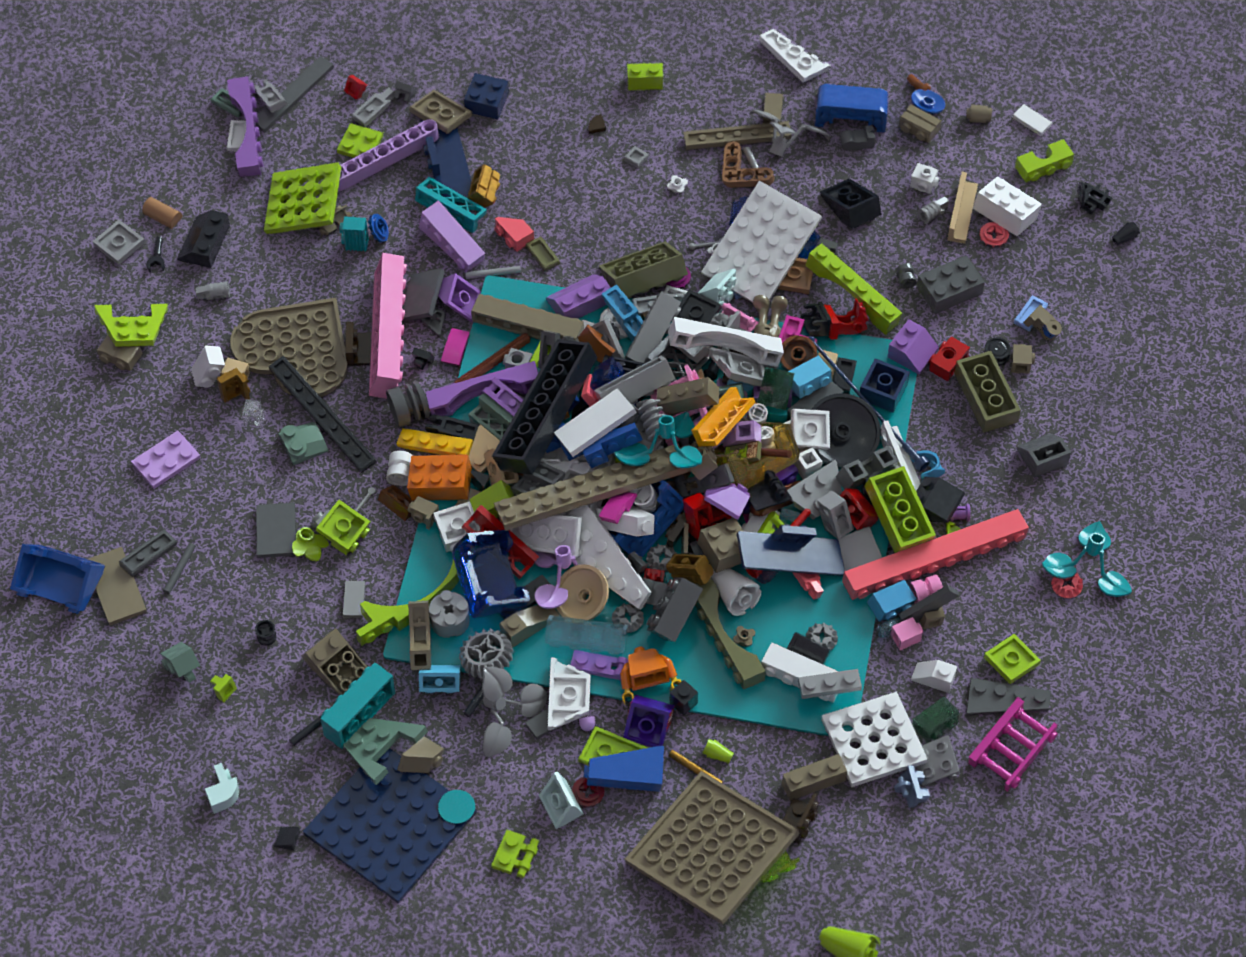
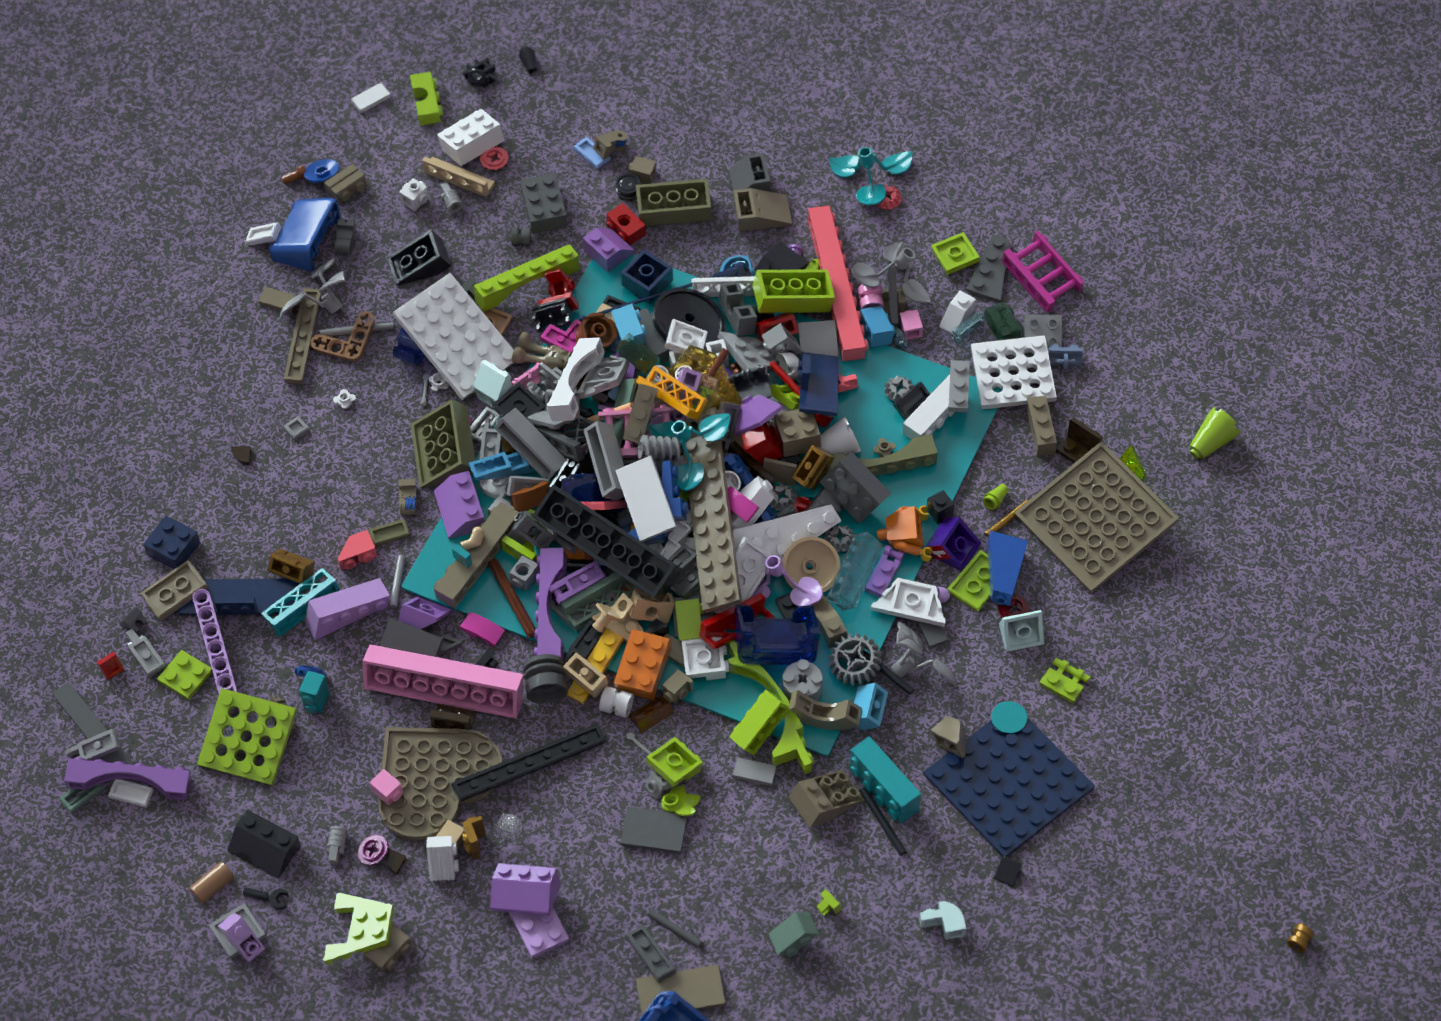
camera: 75 degrees left, 0 degrees up
black wheel [255,620,277,646] -> none
sand green slope [278,422,328,466] -> none
sand green wing [343,718,428,785] -> none
lime brick [627,63,663,90] -> none
white wing [759,29,830,83] -> none
dark tan brick [966,104,992,124] -> none
none -> lavender slope [218,913,265,962]
none -> white tile [245,222,281,246]
none -> gear [358,835,389,866]
none -> bright pink brick [369,769,403,806]
none -> dark brown tile [386,848,407,875]
none -> dark tan leg [398,479,417,516]
none -> teal tile [451,544,472,568]
none -> tan arm [460,527,484,550]
none -> medium lavender slope [490,863,561,915]
none -> tan brick [563,652,608,698]
none -> tan bracket [592,593,635,633]
none -> lime brick [729,689,789,755]
none -> dark tan slope [733,188,792,232]
none -> white hair [775,353,799,380]
none -> light grey plant [851,242,931,303]
none -> clear light blue tile [952,310,984,344]

